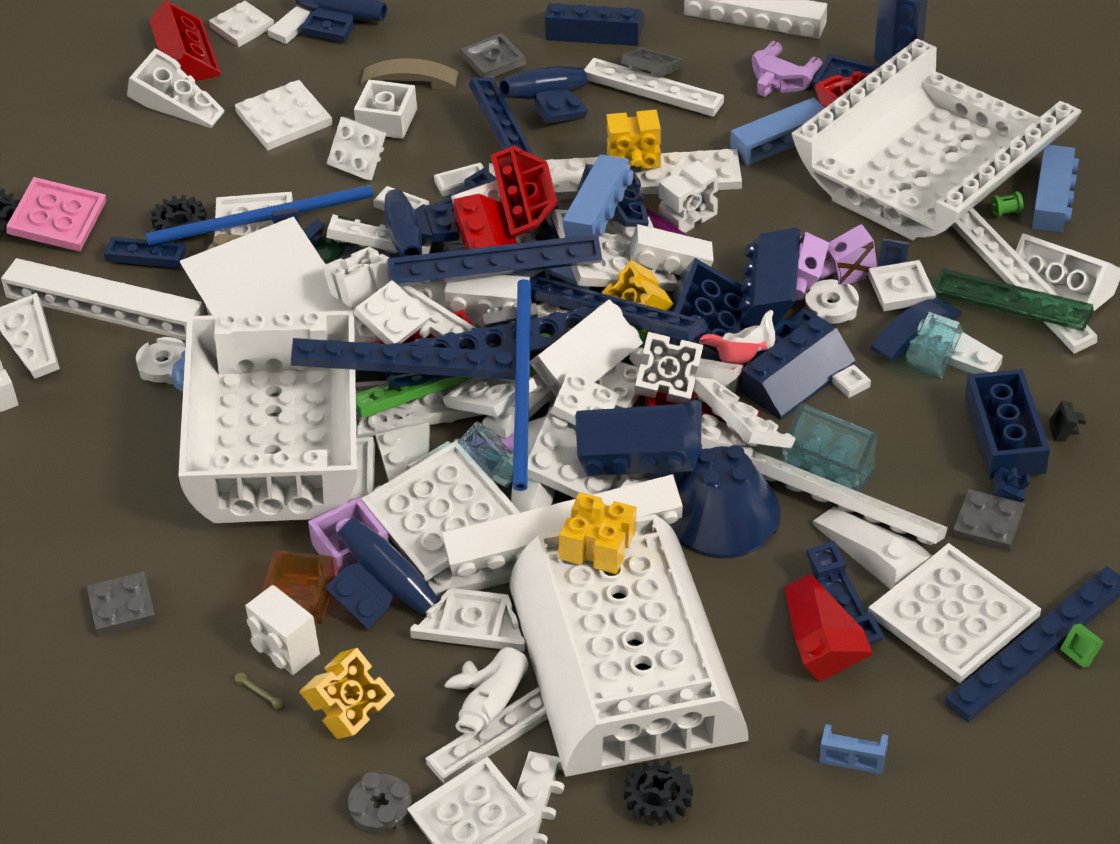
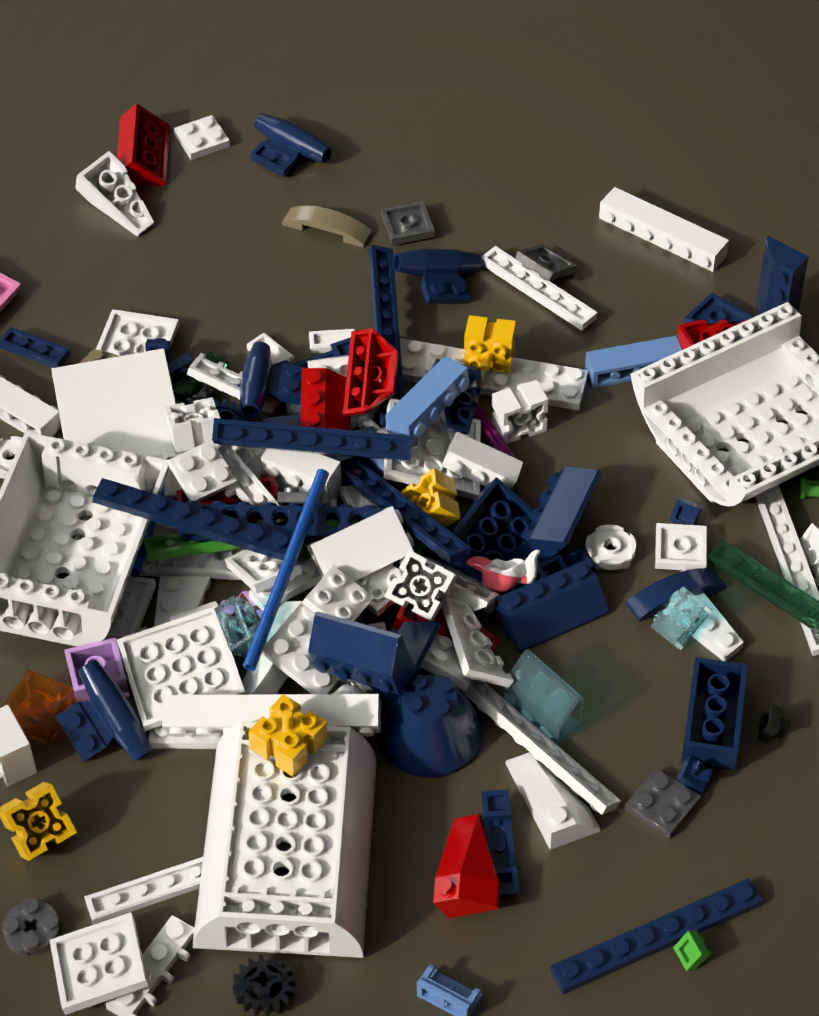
camera: 15 degrees right, 5 degrees up
blue piece [146,185,374,246] -> none
black gear [151,195,207,240] -> none
white plate [235,80,333,150] -> none
white tile [267,6,310,44] -> none
white plate [327,117,386,180] -> none
white brick [354,80,417,139] -> none
white wing [410,588,525,652] -> none
white piece [444,647,528,735] -> none
dark blue slope [545,3,644,46] -> none
lavender connector [752,41,823,97] -> none
lavender torso [796,232,829,300] -> none
lavender torso [820,224,877,285] -> none
white tile [832,364,871,398] -> none
white plate [868,543,1041,684] -> none

